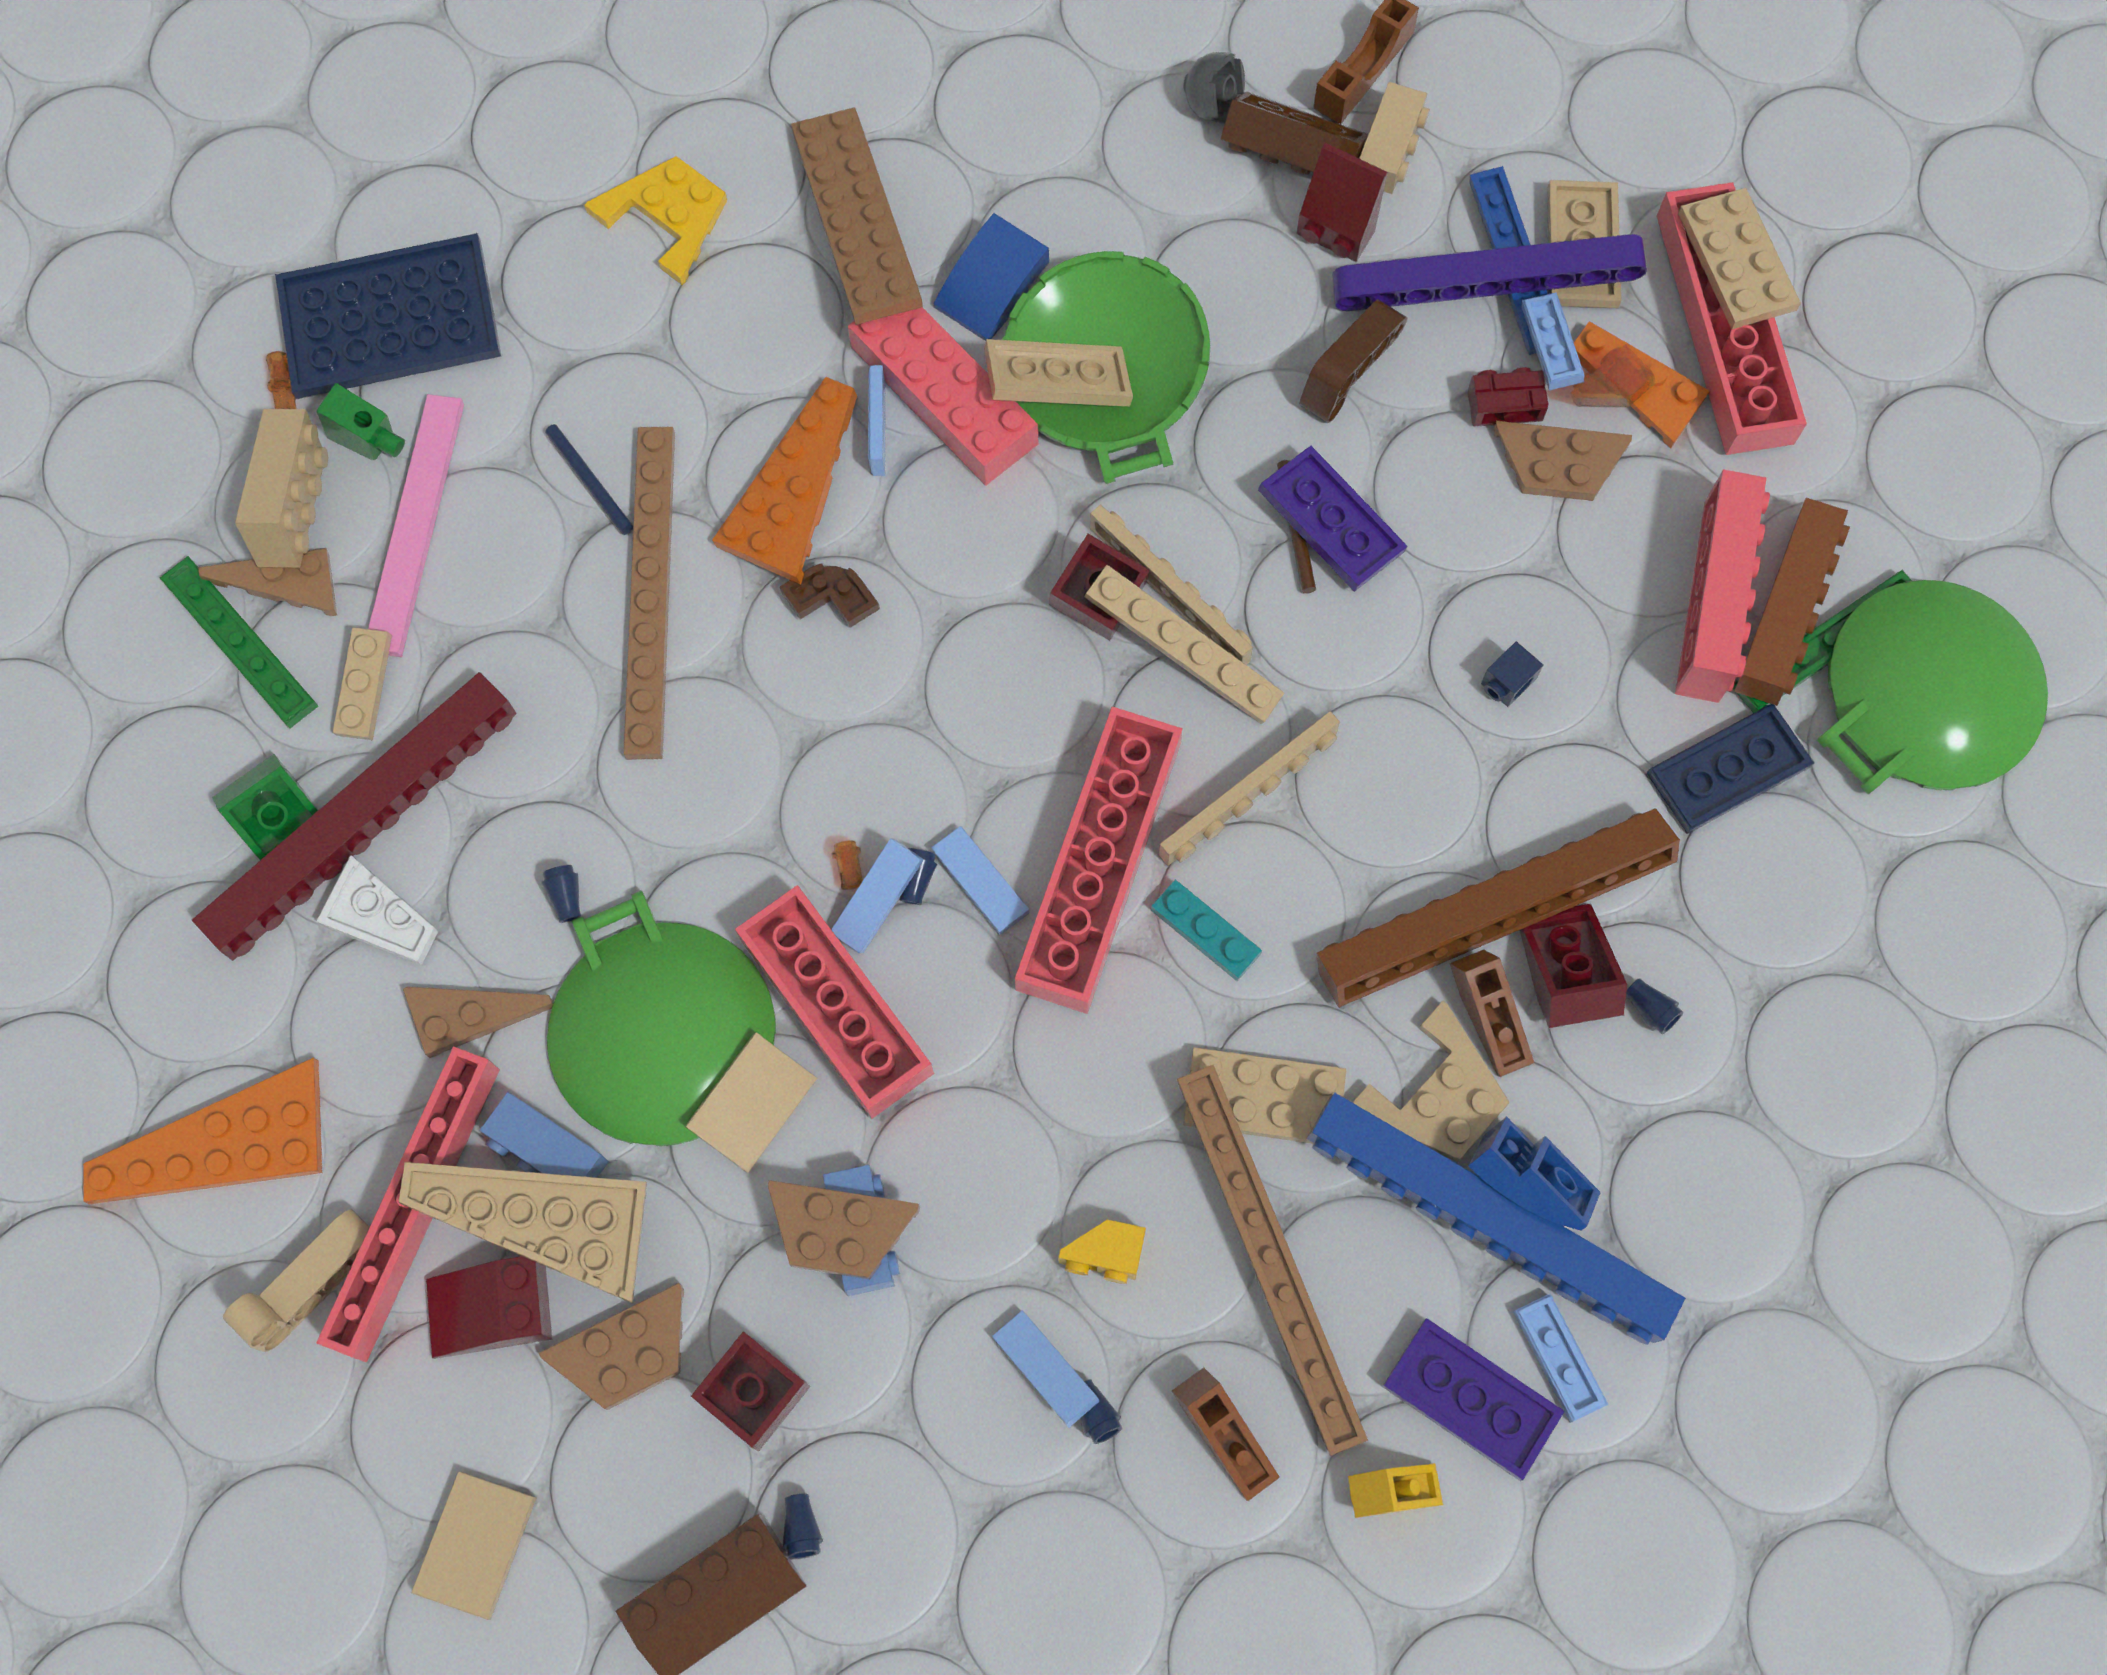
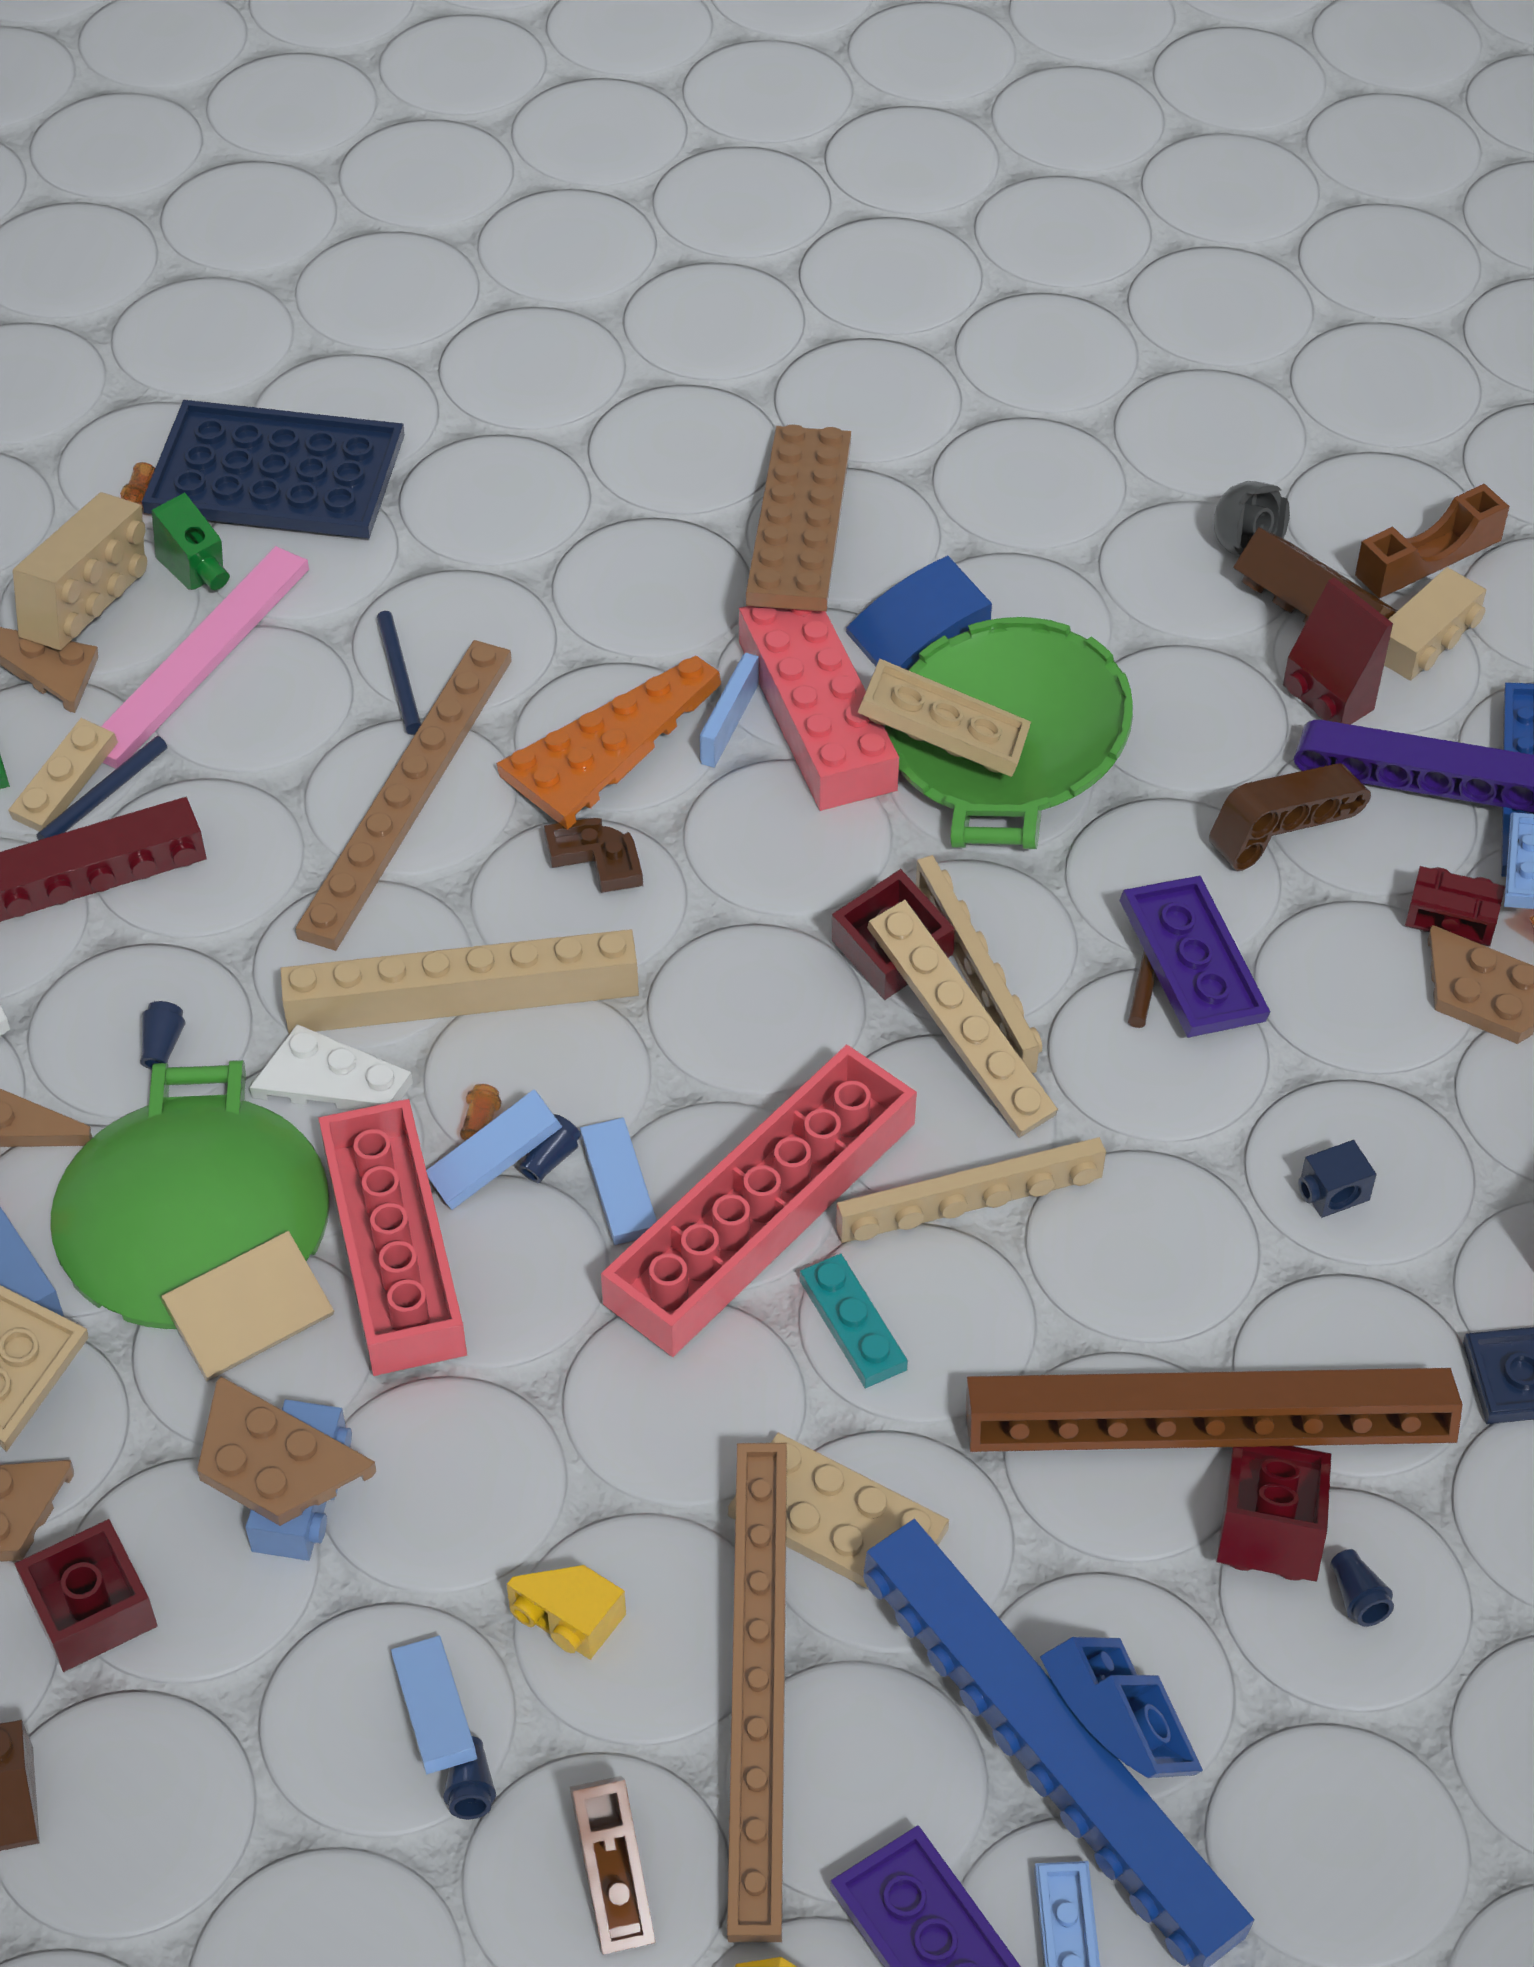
camera: 20 degrees right, 20 degrees down
yellow wing [584,156,727,285] -> none
dark blue cone [782,1494,823,1559] -> none
tan wing [1352,1001,1510,1162] -> none
dark orange slope [1449,949,1534,1077] -> none
none -> dark blue bar [36,736,168,840]
none -> white wing [249,1024,413,1110]
none -> tan brick [280,929,639,1035]

